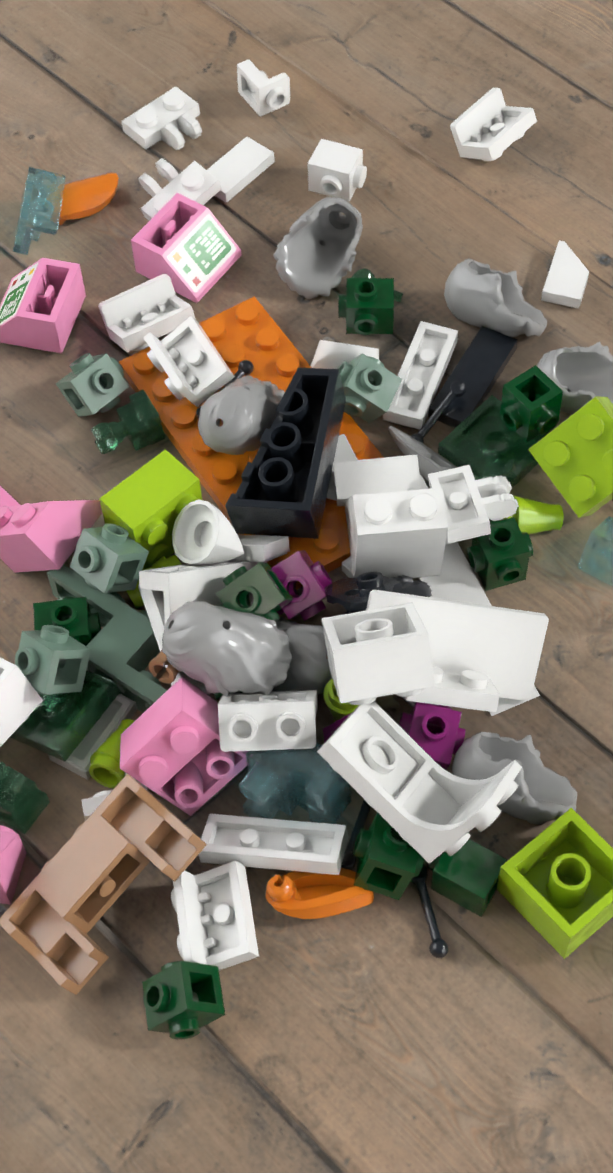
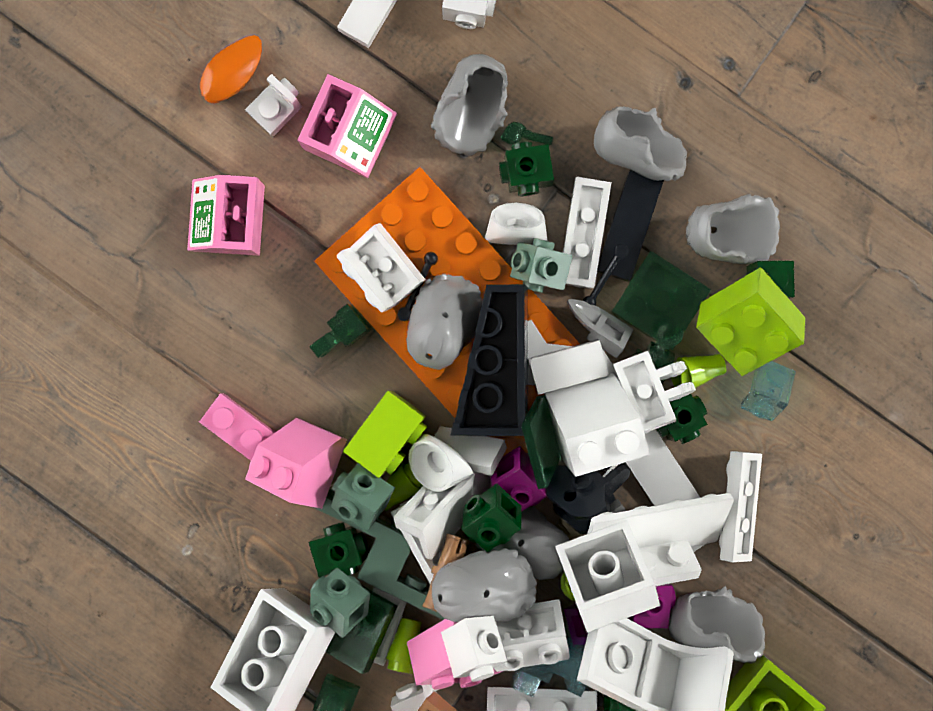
camera: 10 degrees left, 30 degrees up
clear light blue bracket [13,167,66,255] -> none
sand green brick [56,353,129,417] -> none
white bracket [98,274,196,352] -> none
white hinge [138,158,222,221] -> none
dark green brick [500,365,563,443] -> none
white tile [541,240,589,309] -> none
none -> white bracket [245,74,302,137]
none -> white brick [441,616,507,682]
none -> clear green piece [521,395,561,489]
none -> white plate [719,451,762,562]

